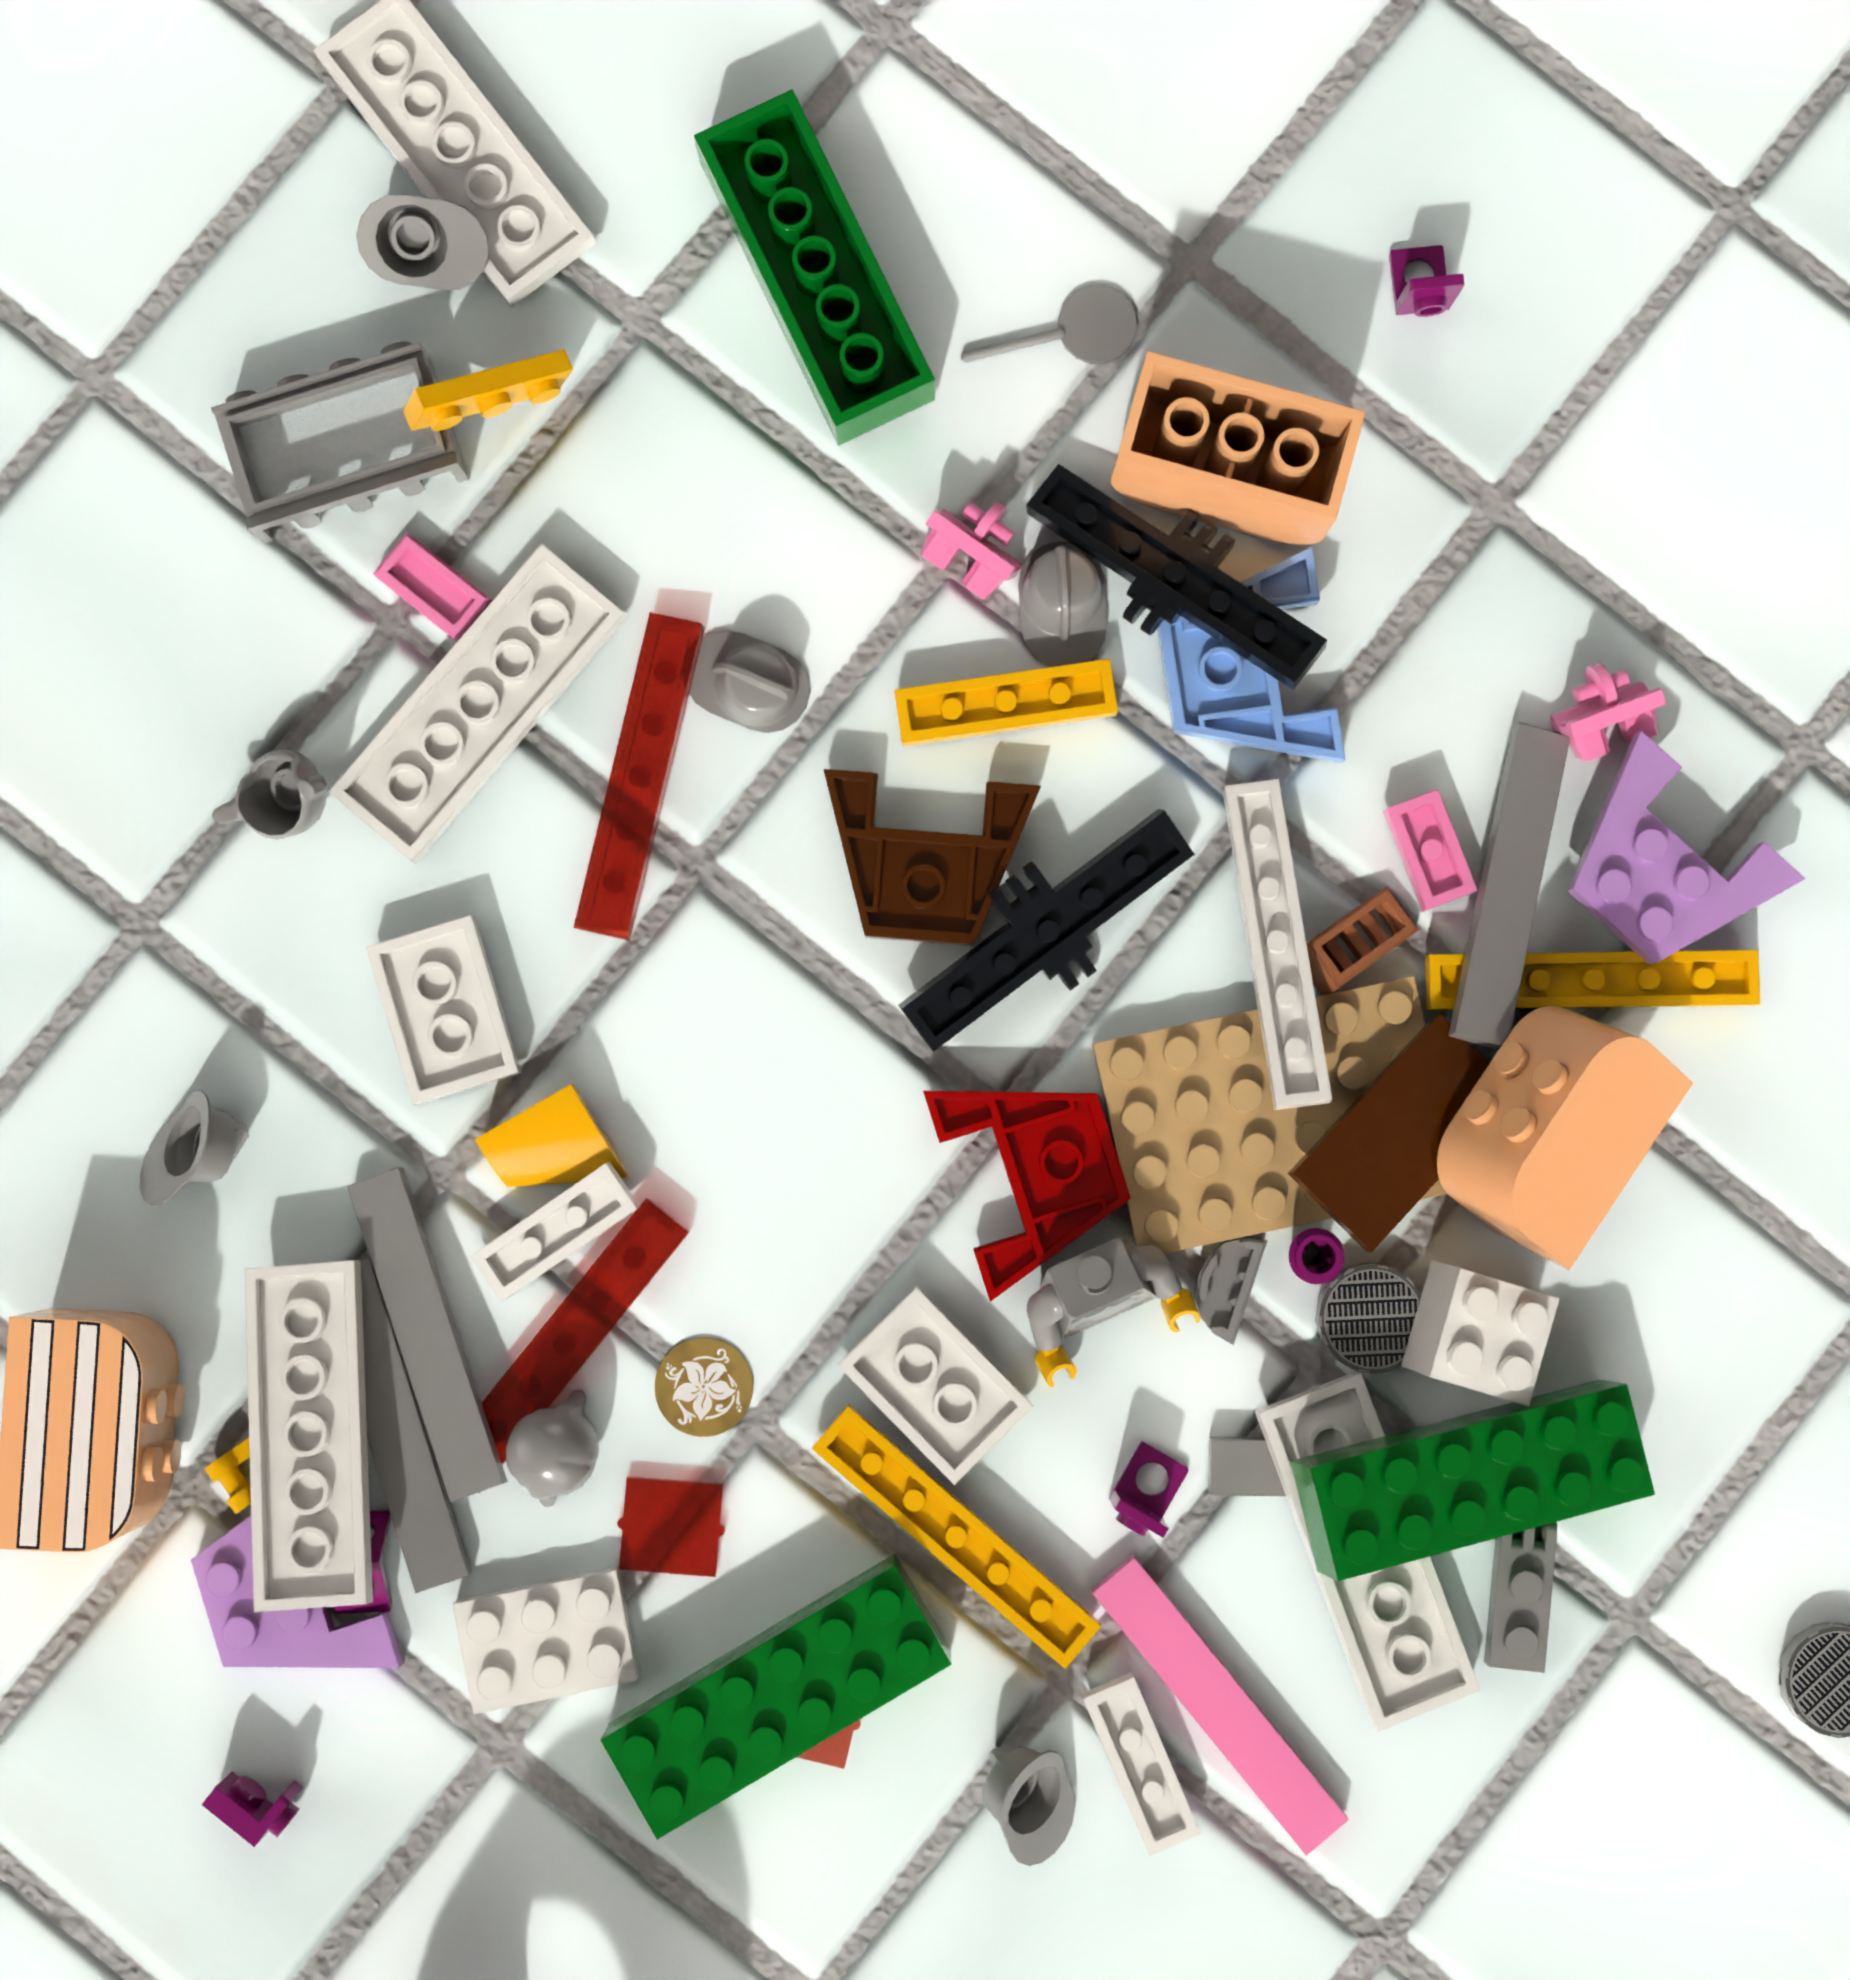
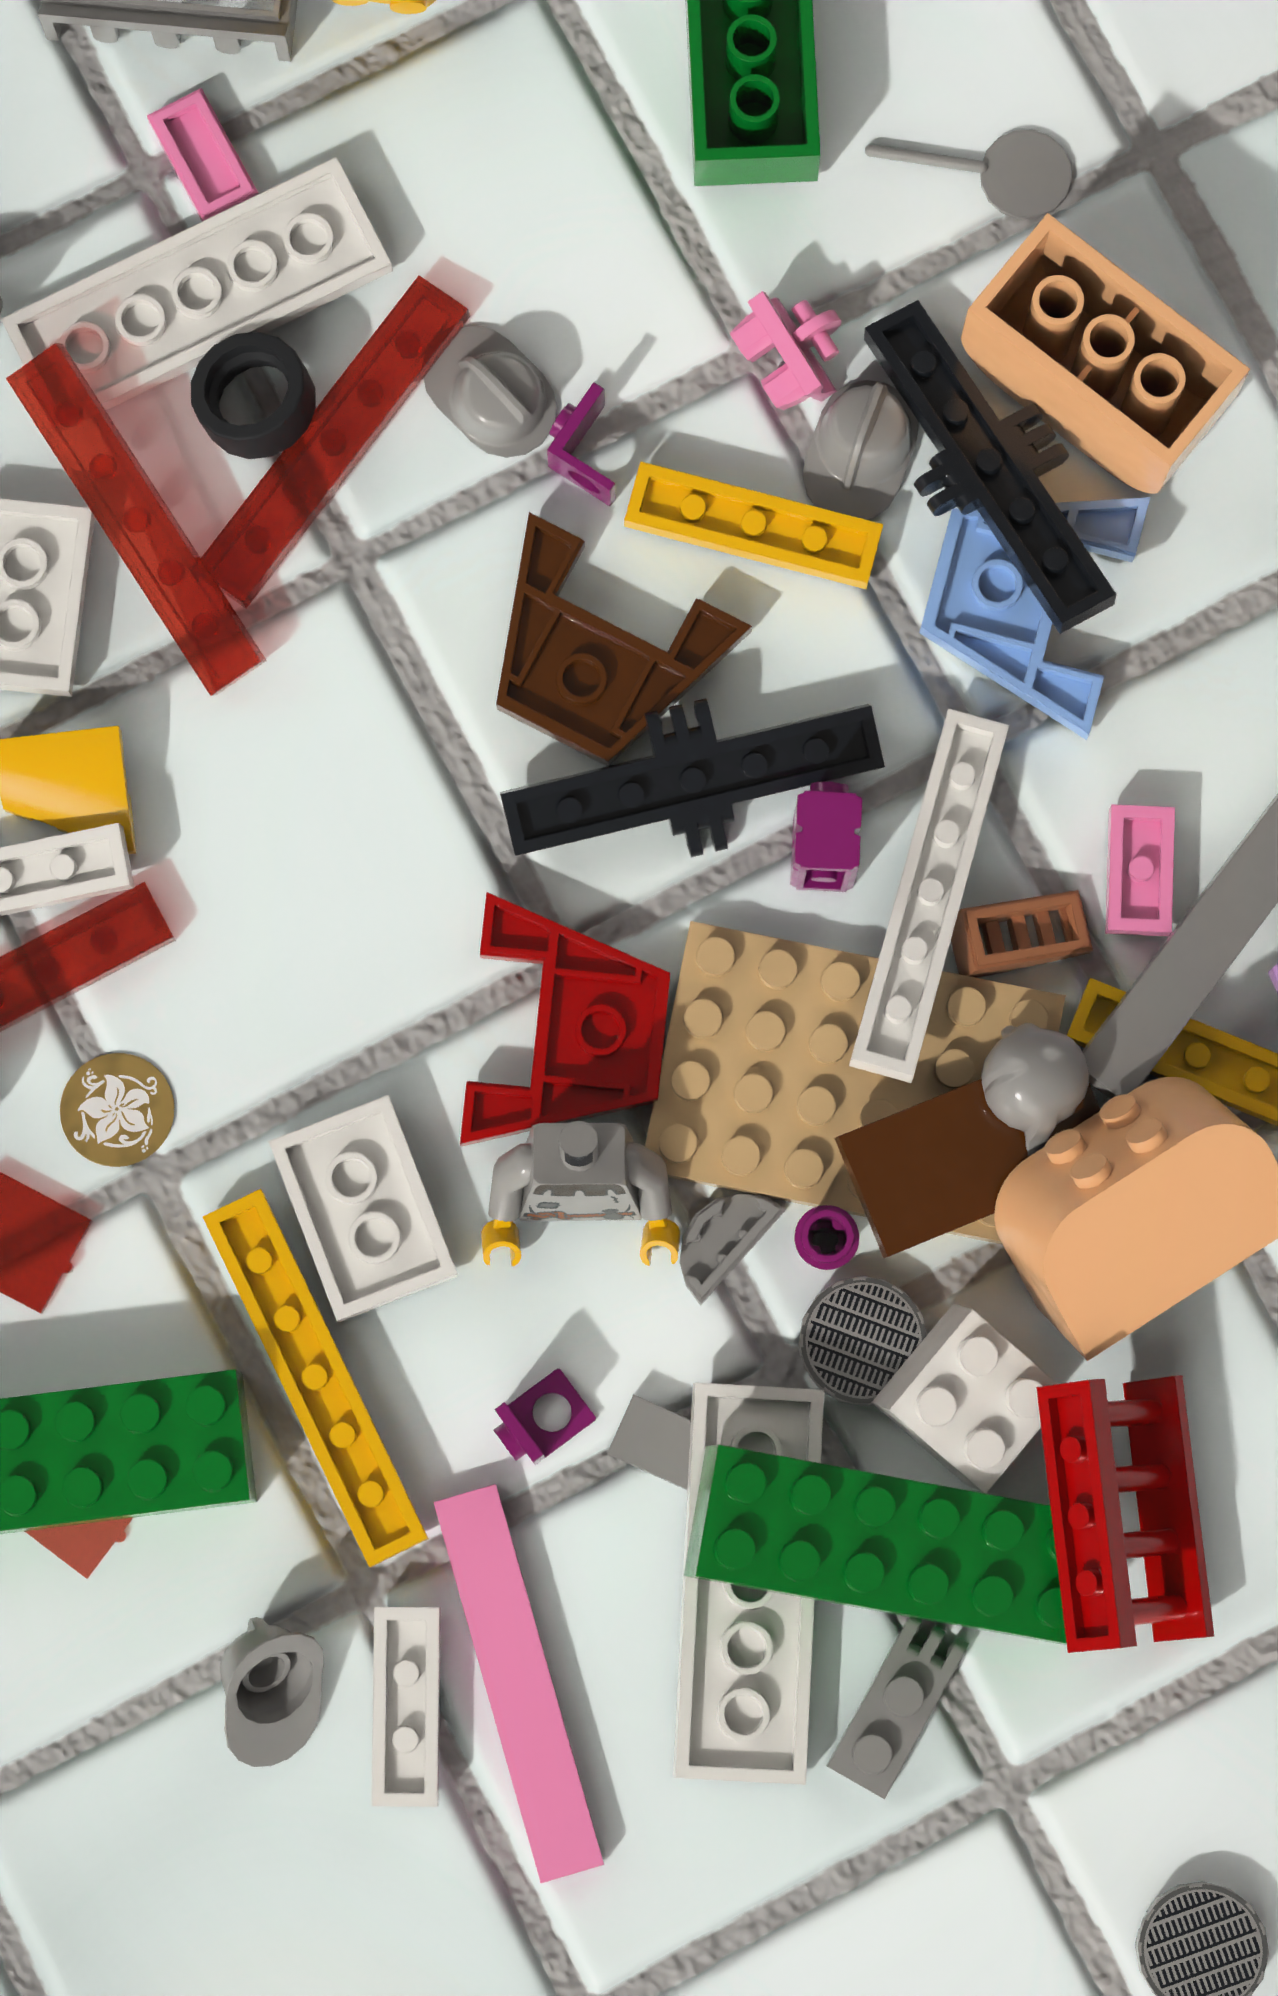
camera: 25 degrees right, 5 degrees down
none -> clear red tile [6,343,267,696]
none -> black tyre [191,331,316,459]
none -> magenta bracket [547,382,616,506]
none -> magenta brick [790,782,862,892]
none -> light grey hair [981,1023,1089,1156]
none -> red fence [1036,1375,1214,1653]

